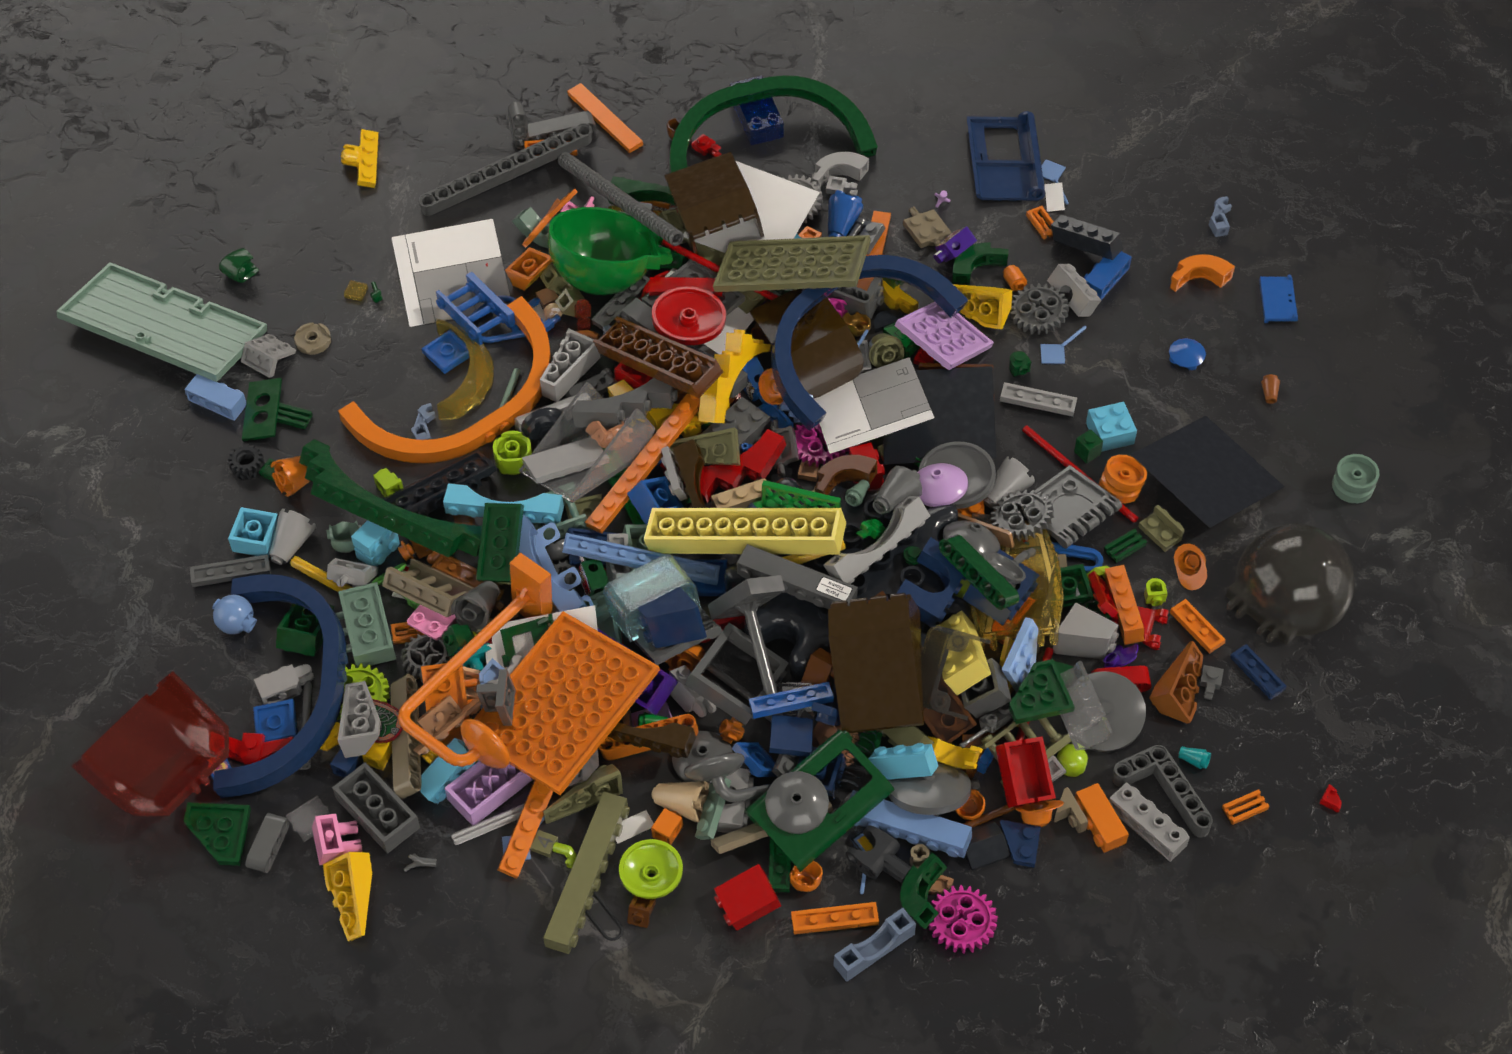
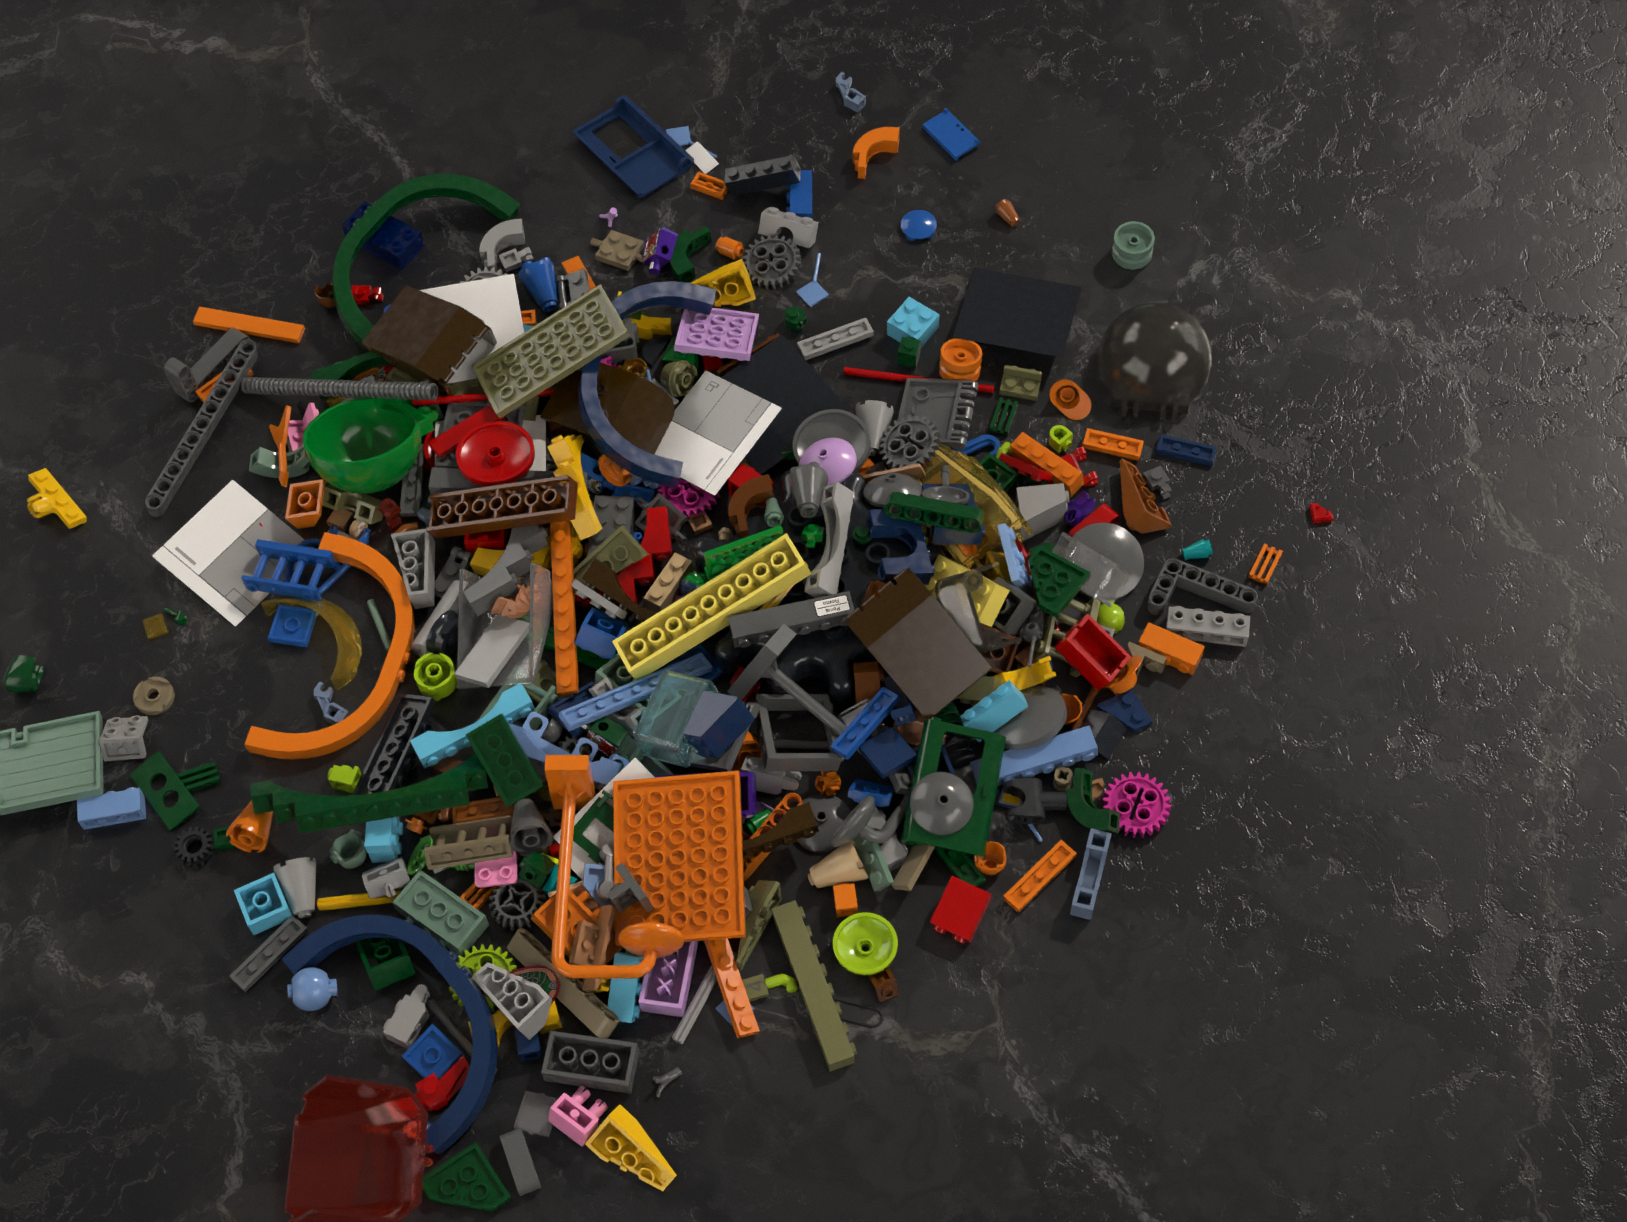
camera: 35 degrees left, 5 degrees up
white sticker [615,810,654,843] -> none

